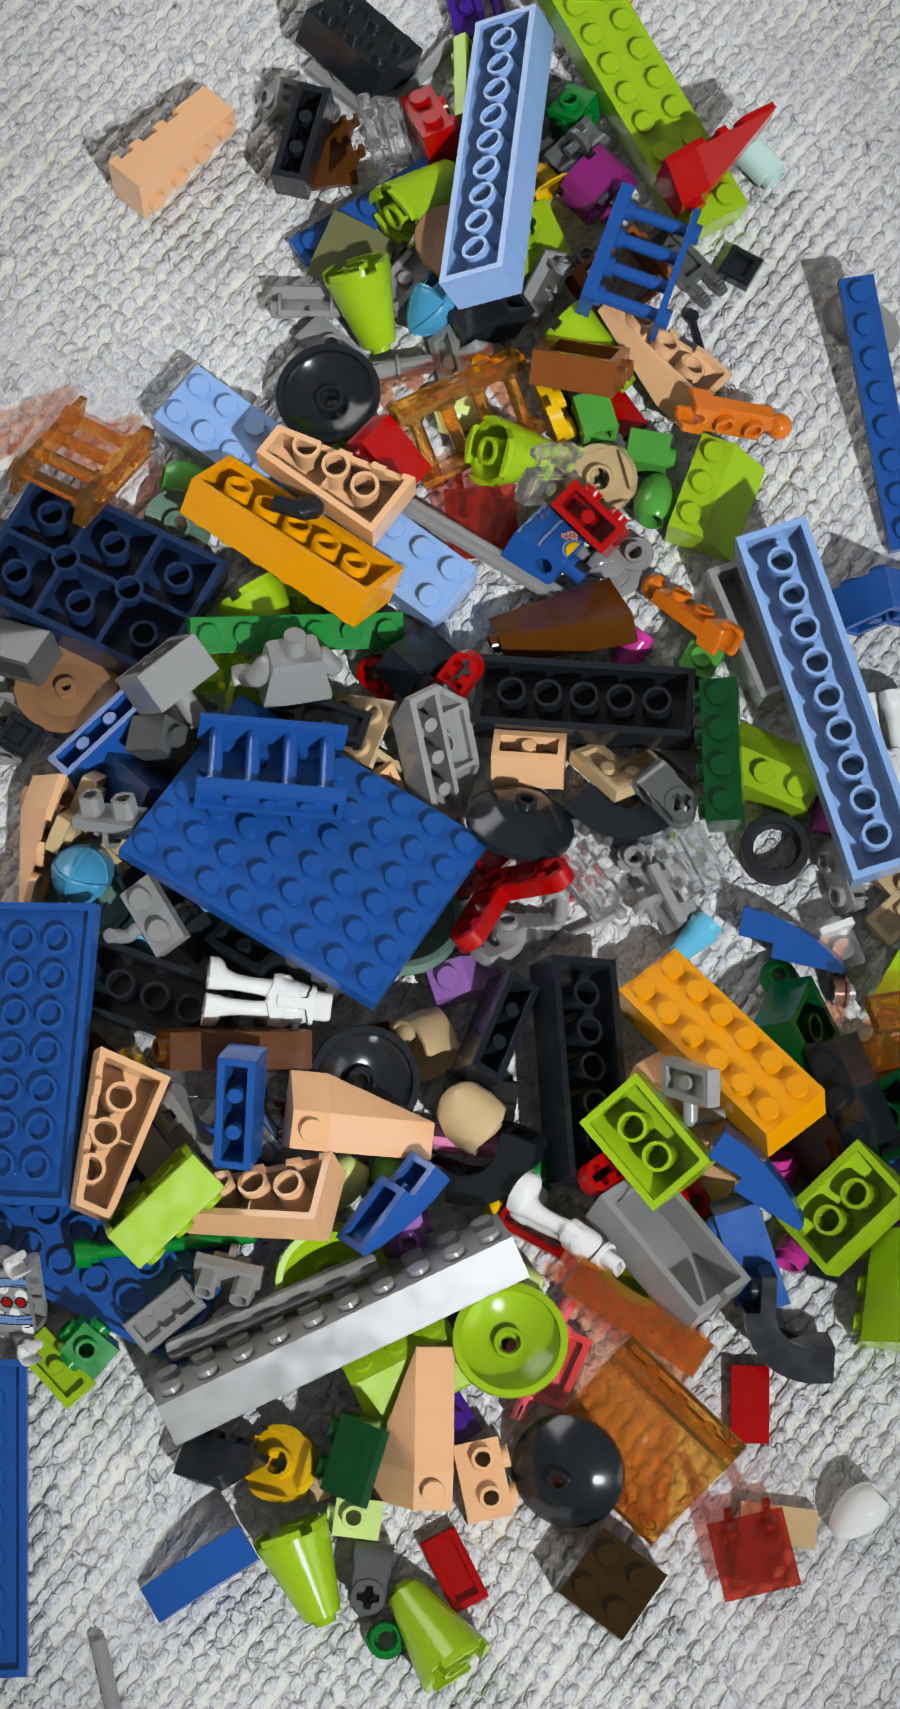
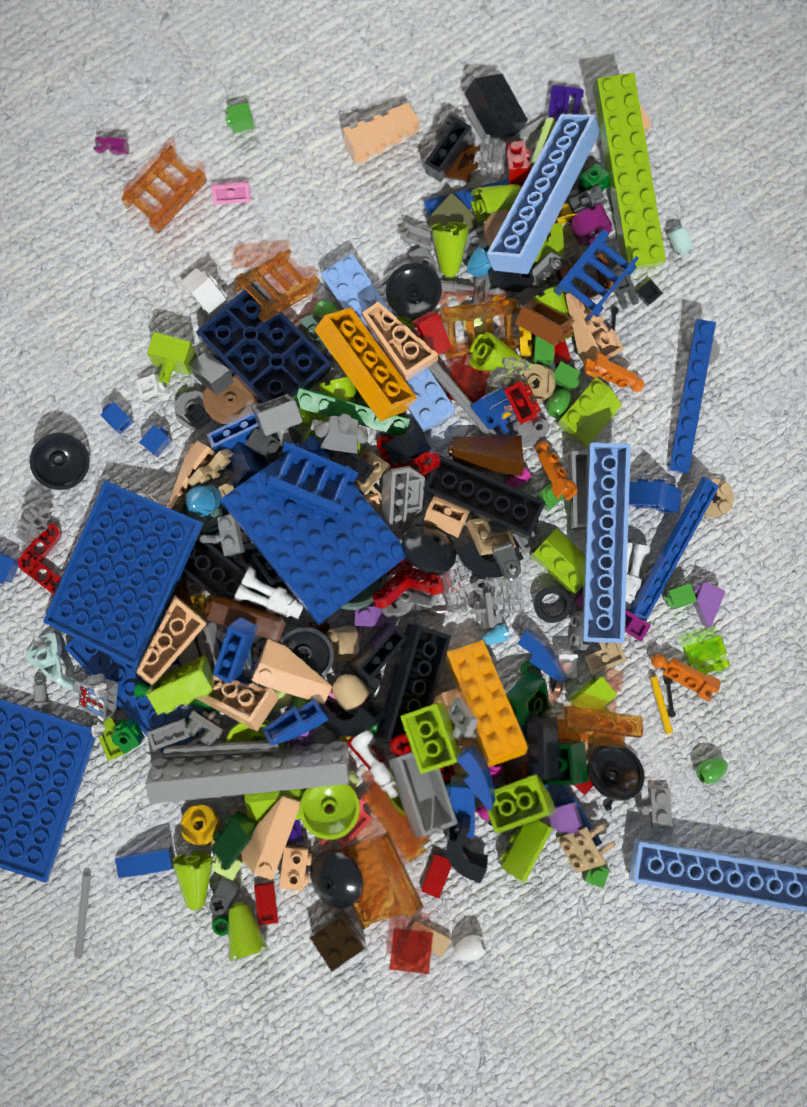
camera: 20 degrees right, 10 degrees up
light grey hips [71,788,148,849] -> none
black slope [173,1429,270,1491] -> none
black arm [271,494,324,521] -> none
red wedge [654,101,776,219] -> none
dark green brick [693,677,746,833] -> none

